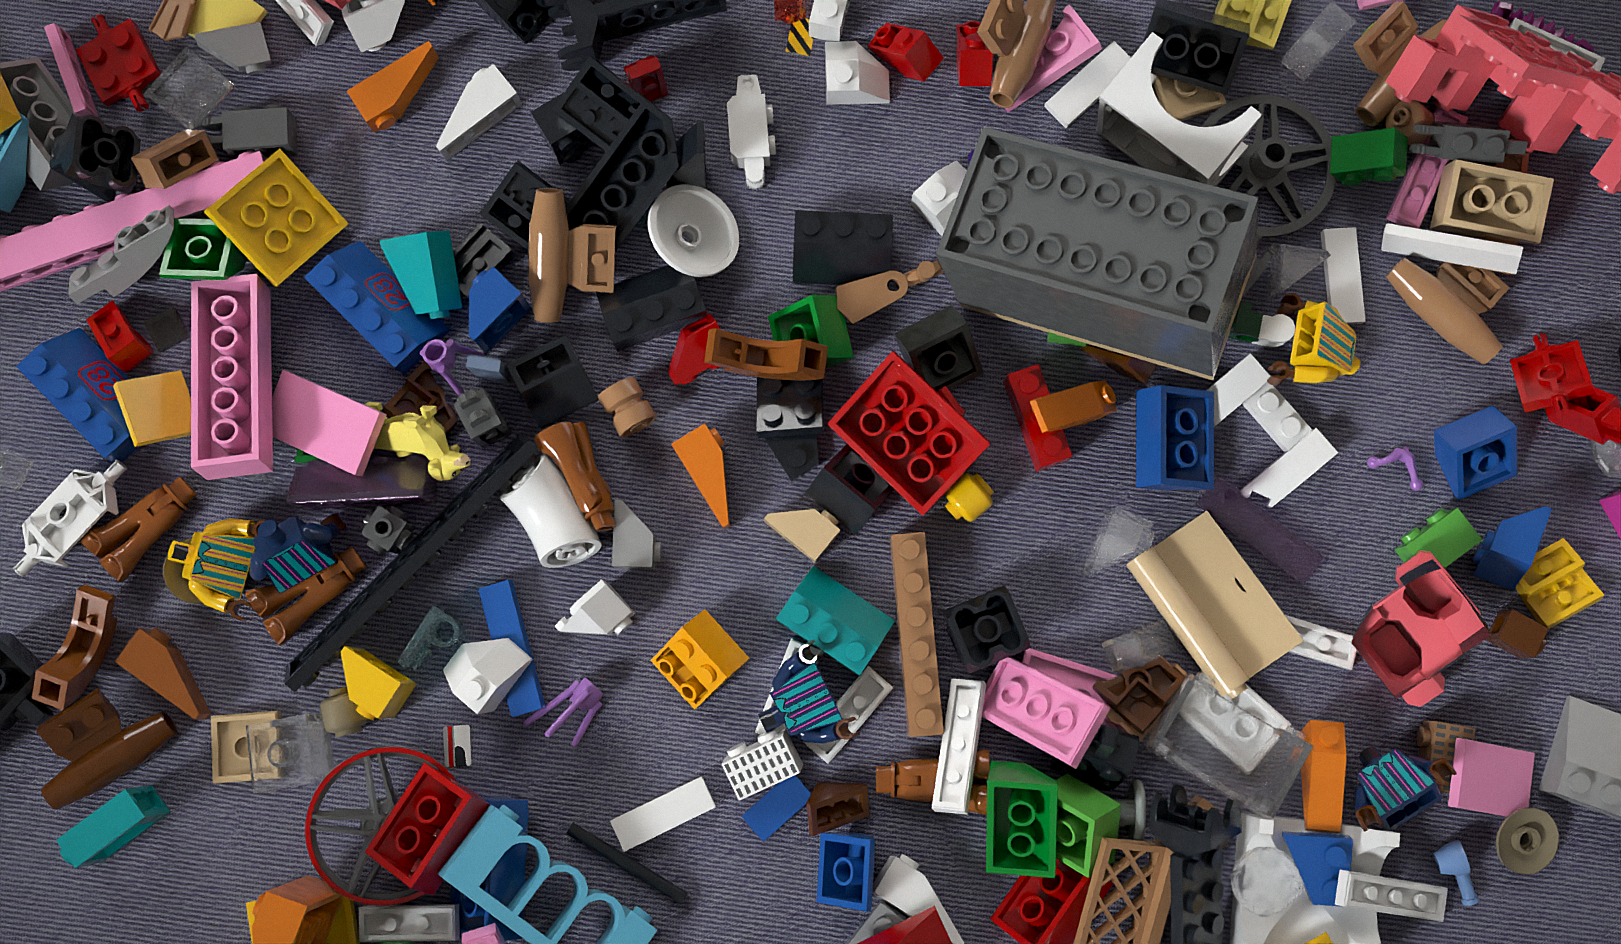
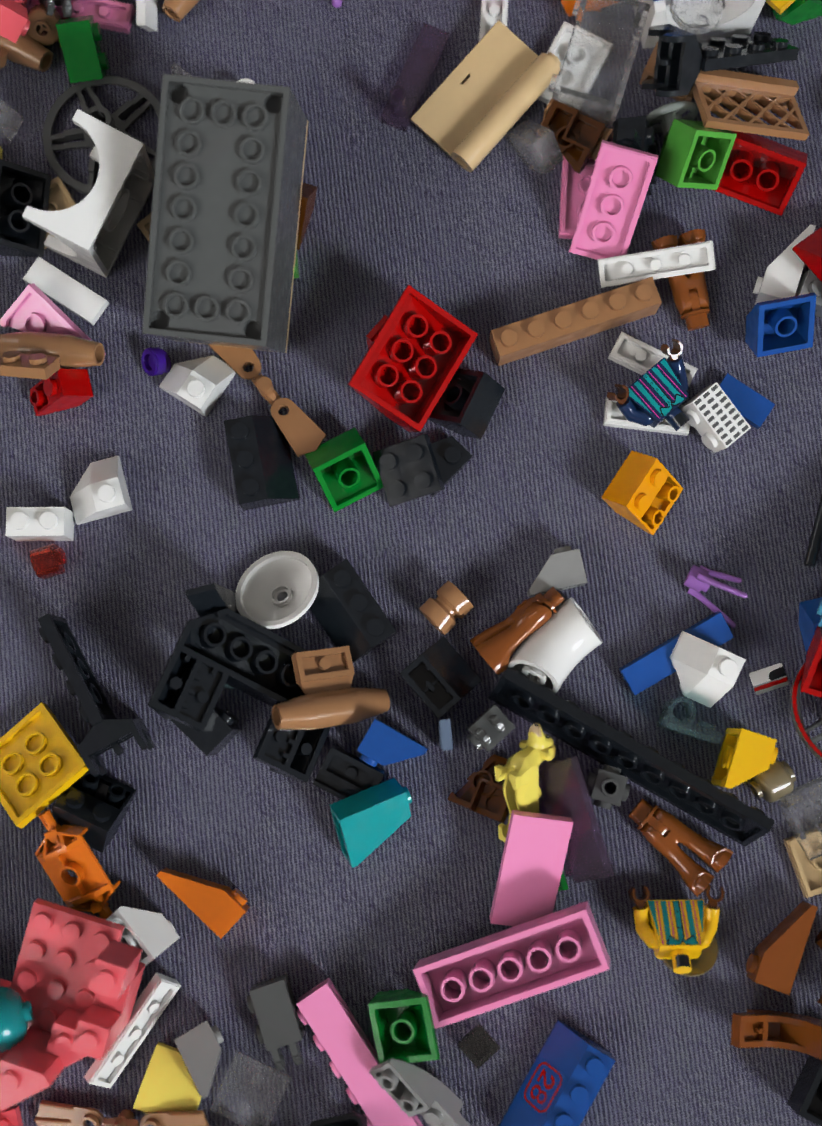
camera: 100 degrees left, 0 degrees up
white plate [13,459,128,577] -> none
dark orange piece [80,476,198,583] -> none
red plate [86,300,154,373] -> none
yellow tile [113,370,191,447] -> none
medium nougat brick [131,129,218,189] -> none
yellow plate [204,149,349,287] -> none
dark blue torso [250,513,347,594] -> none
blue slope [304,241,450,375] -> none
medium lavender plant [420,339,484,396] -> none
white slope [436,64,522,161] -> none
white slope [555,579,635,635] -> none
white tile [610,776,716,852] -> none
red plate [623,55,669,102] -> none
red slope [667,314,720,386] -> none
orange slope [671,423,730,531] -> none
dark orange arch [704,328,828,381] -> none
white hinge [727,75,776,191] -> none
tan slope [764,509,840,563] -> none
teal slope [776,566,895,676] -> none
sticker [785,16,814,56] -> none
reddish brown slope [806,782,870,836] -> none
red slope [867,22,944,82] -> none
pearl dark grey slope [894,305,984,392] -> none
black piece [943,586,1031,673] -> none
yellow head [944,473,994,522] -> none
green slope [986,761,1058,878] -> none
red brick [1003,364,1073,472] -> none
orange slope [1030,380,1117,433] -> none
clear slope [1081,507,1155,577] -> none
blue slope [1136,385,1214,490] -> none
white wedge [1206,353,1338,508] -> none
yellow torso [1267,293,1361,386] -> none
white tile [1321,227,1366,325] -> none

